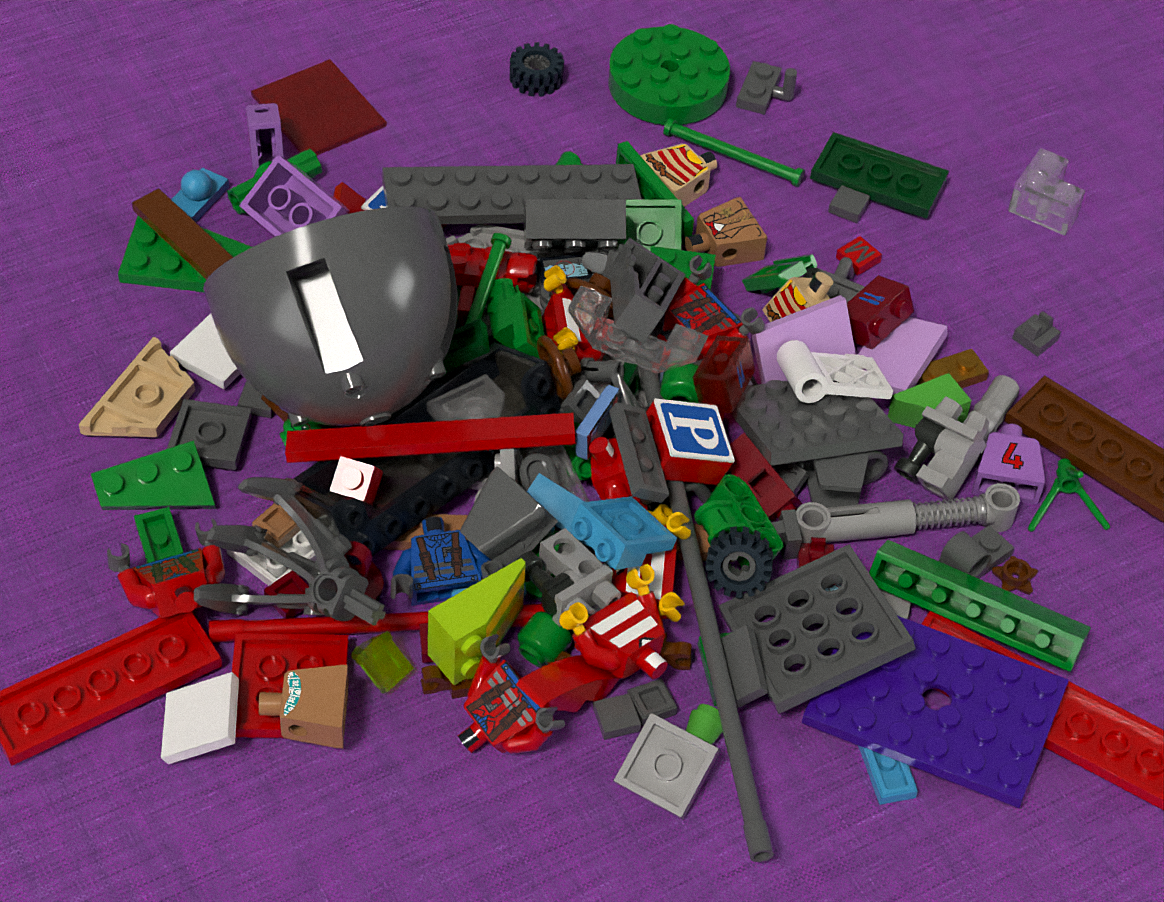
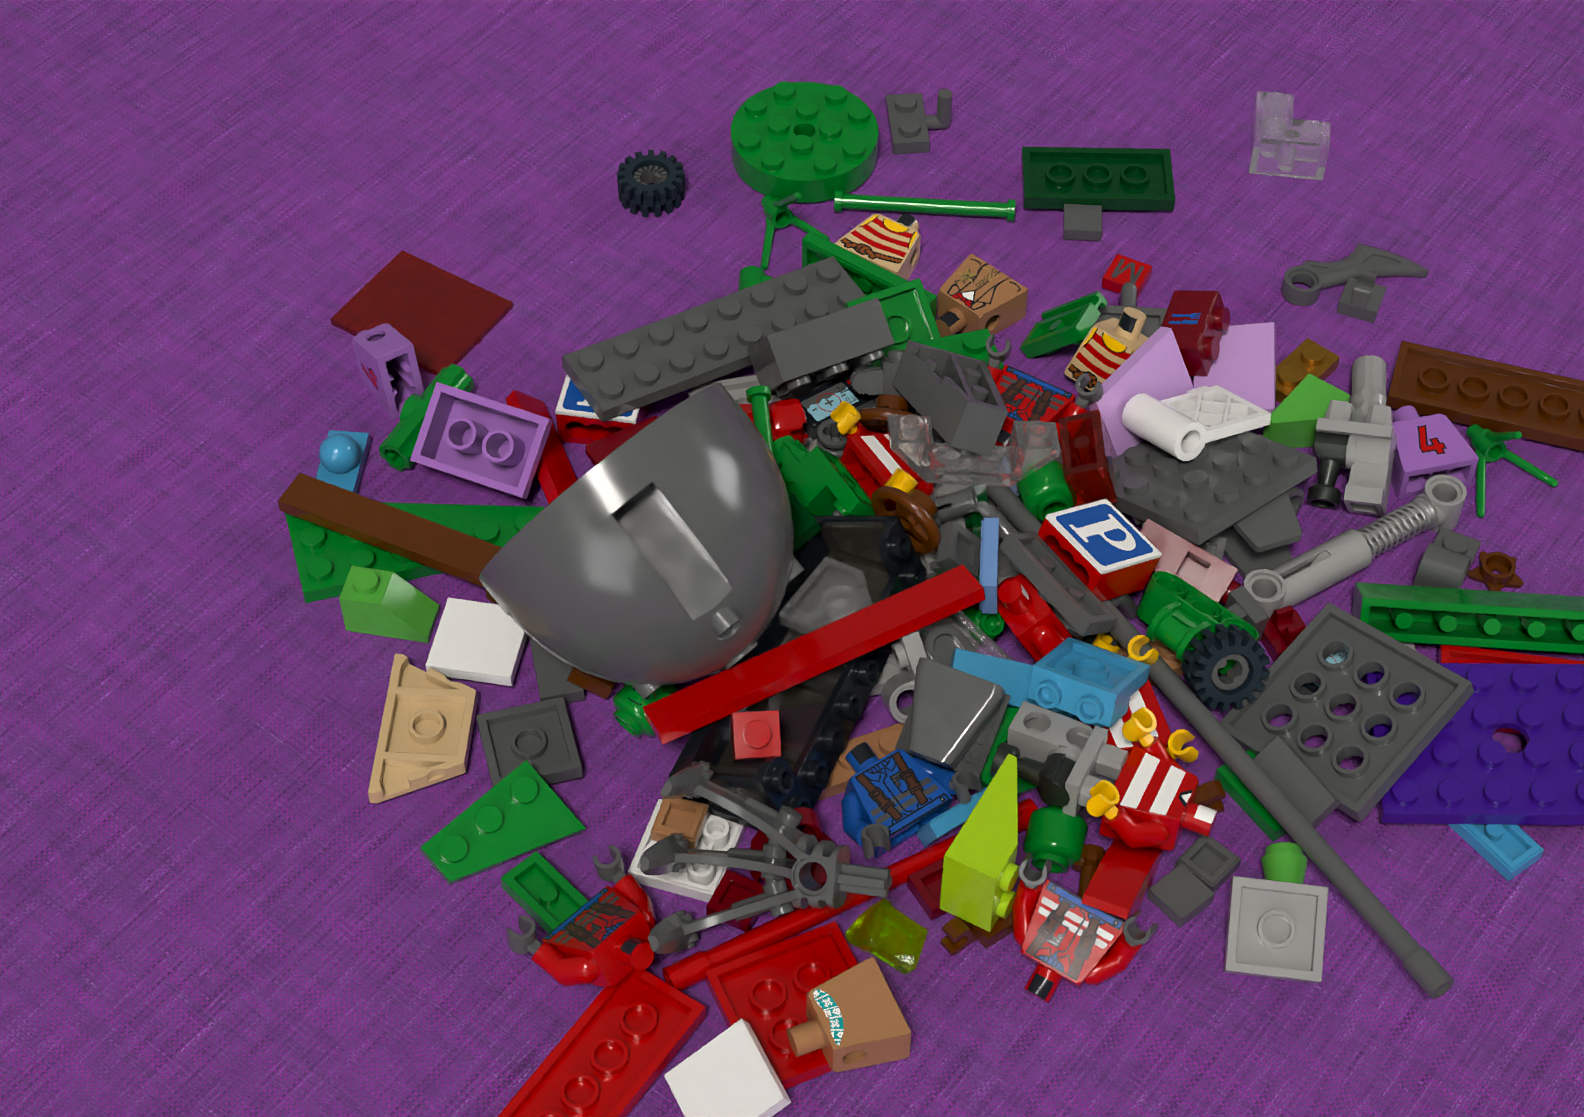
camera: 20 degrees left, 0 degrees up
none -> bright green slope [339,566,440,643]
none -> green plant [761,192,829,270]
none -> dark grey piece [1281,243,1429,306]

